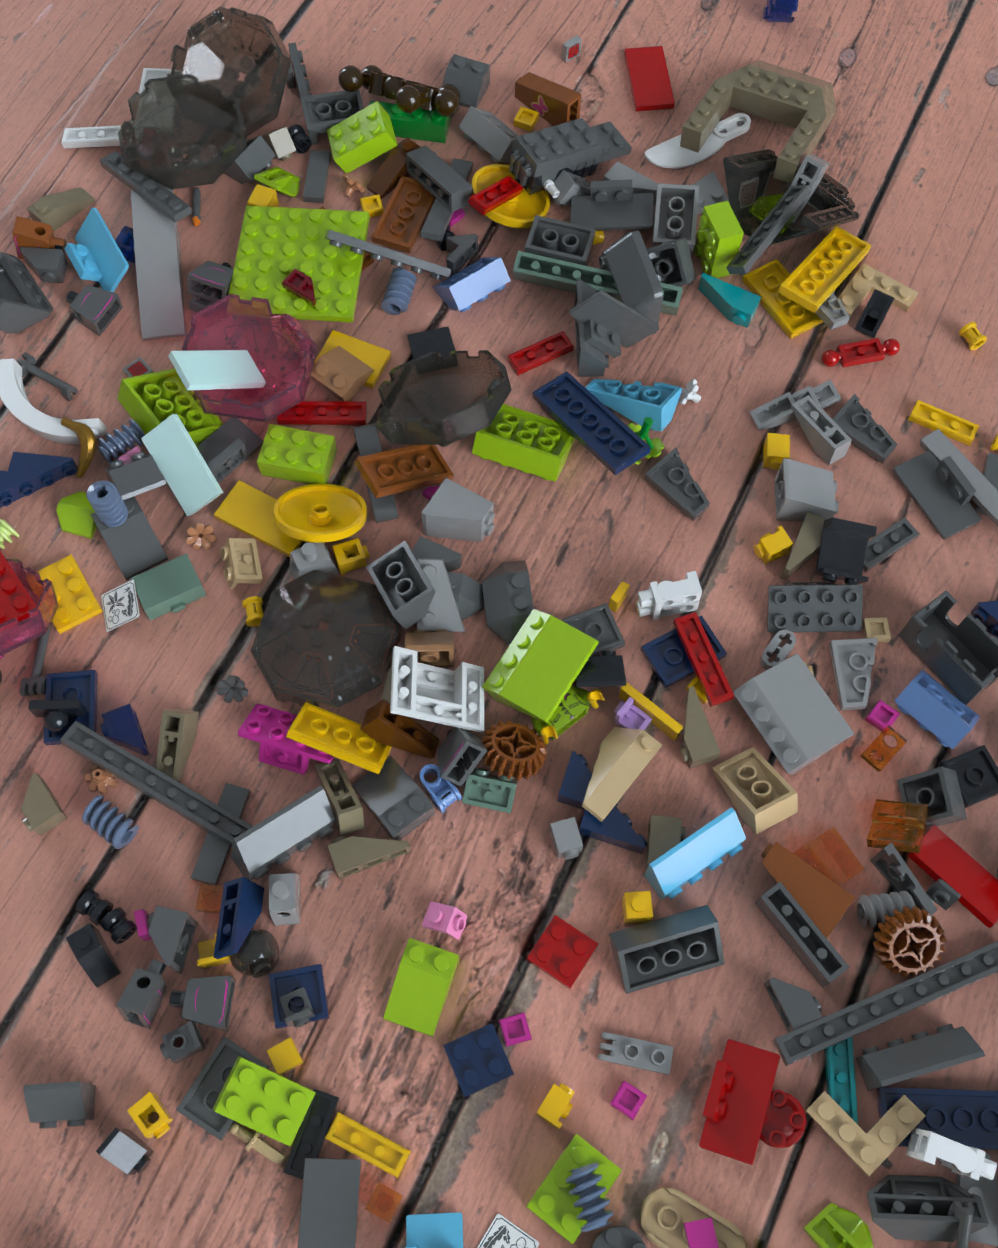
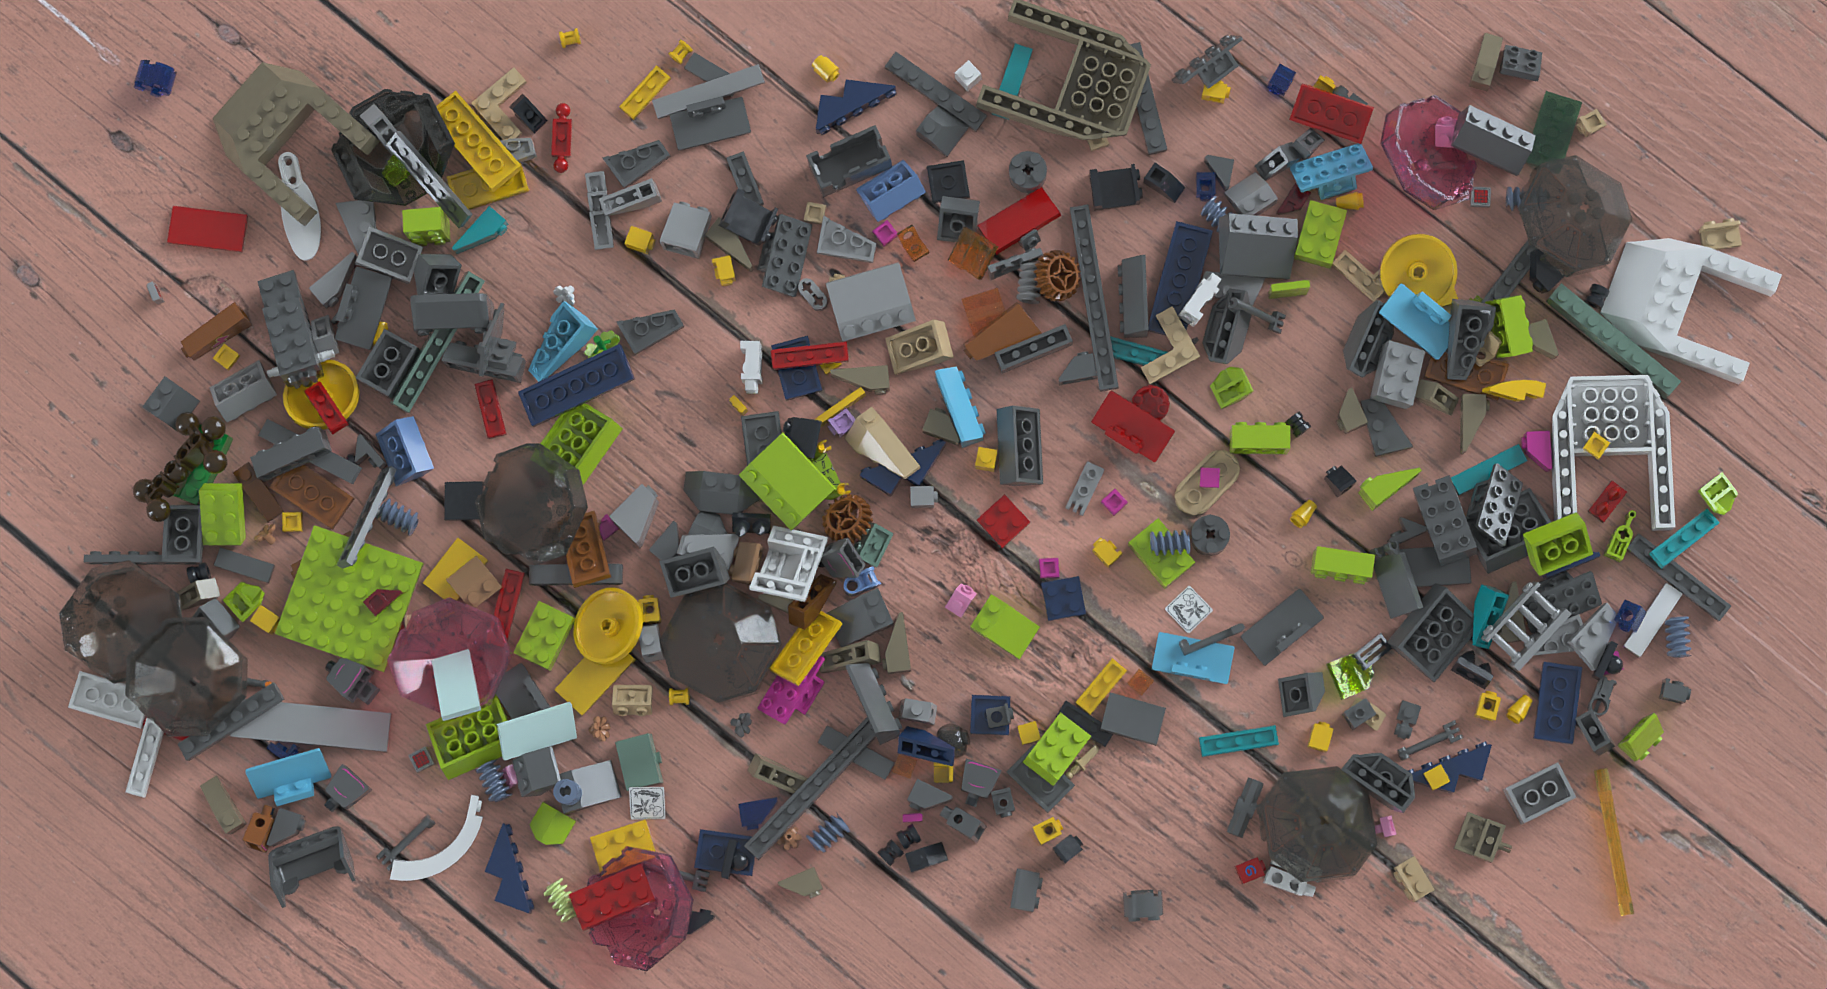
camera: 65 degrees left, 15 degrees up
pearl gold piece [61,417,96,478] -> none
none -> black tile [732,512,771,537]

